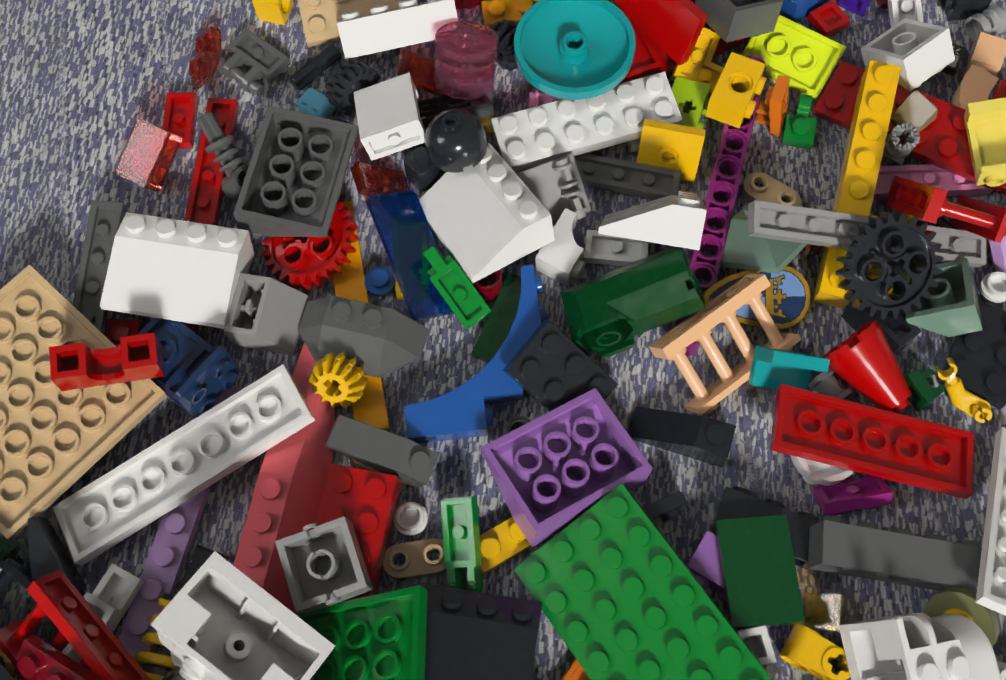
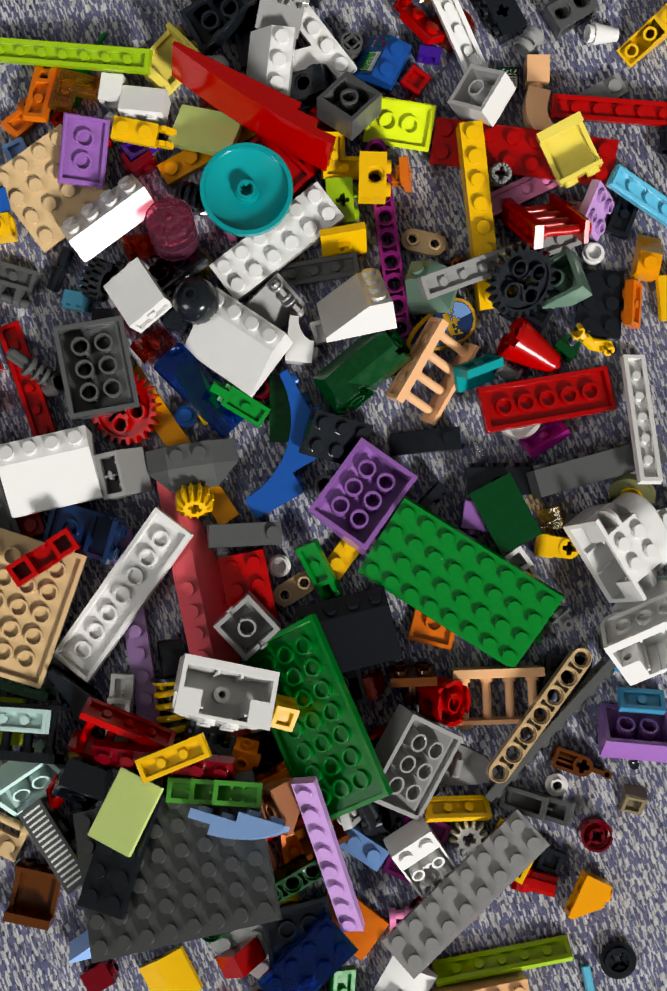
camera: 30 degrees left, 20 degrees up
green plate [781,94,817,149] -> none
dark tan slope [890,90,938,133] -> none

